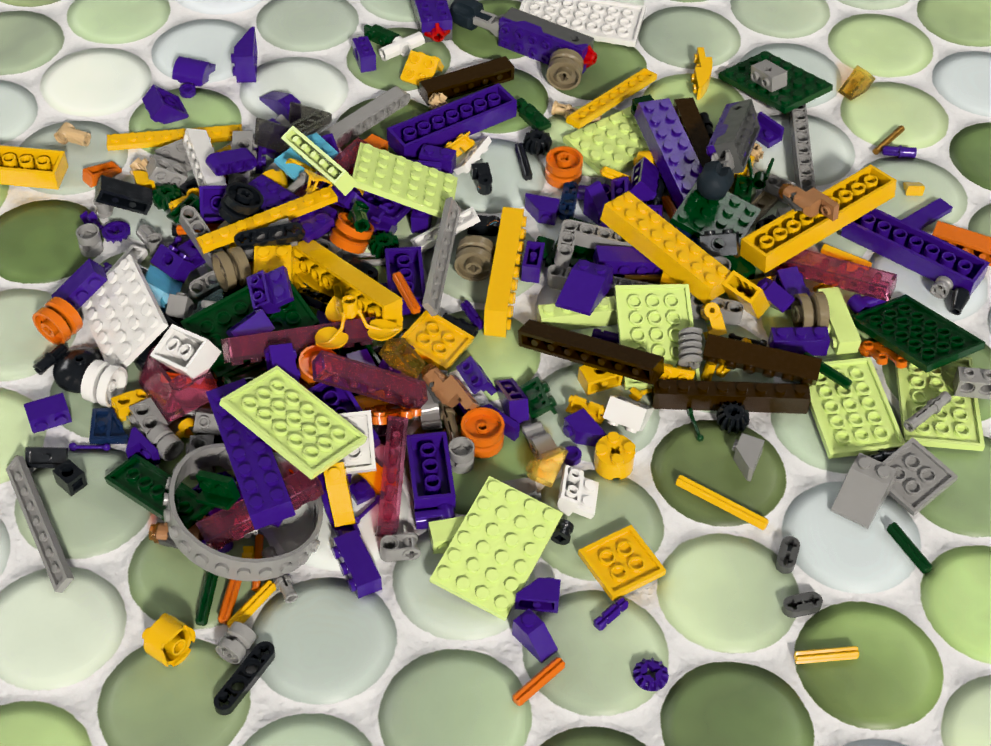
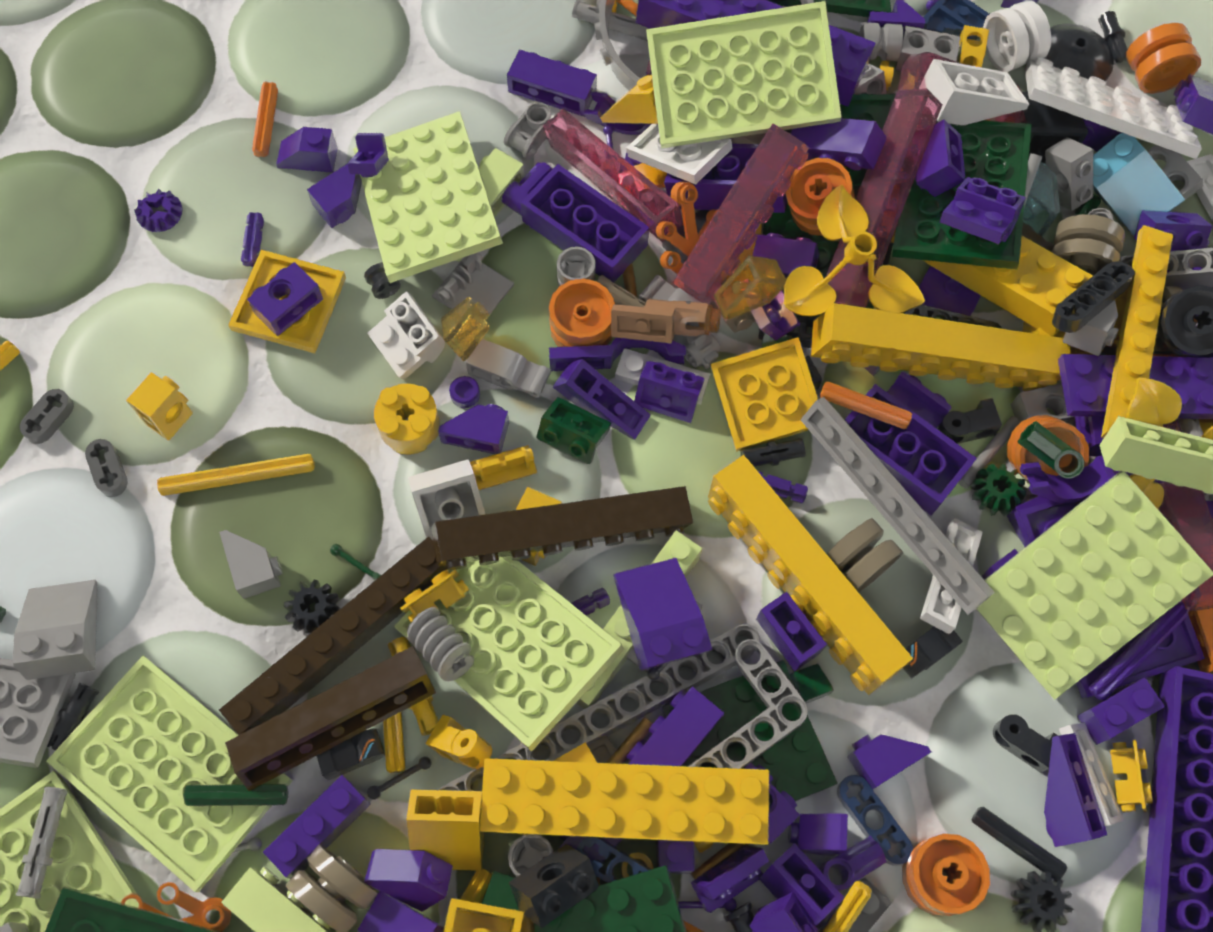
camera: 135 degrees right, 20 degrees up
none -> yellow brick [126,372,193,441]
none -> dark purple brick [247,262,323,337]
none -> dark purple bracket [347,133,389,178]
none -> dark purple slope [1044,733,1108,847]

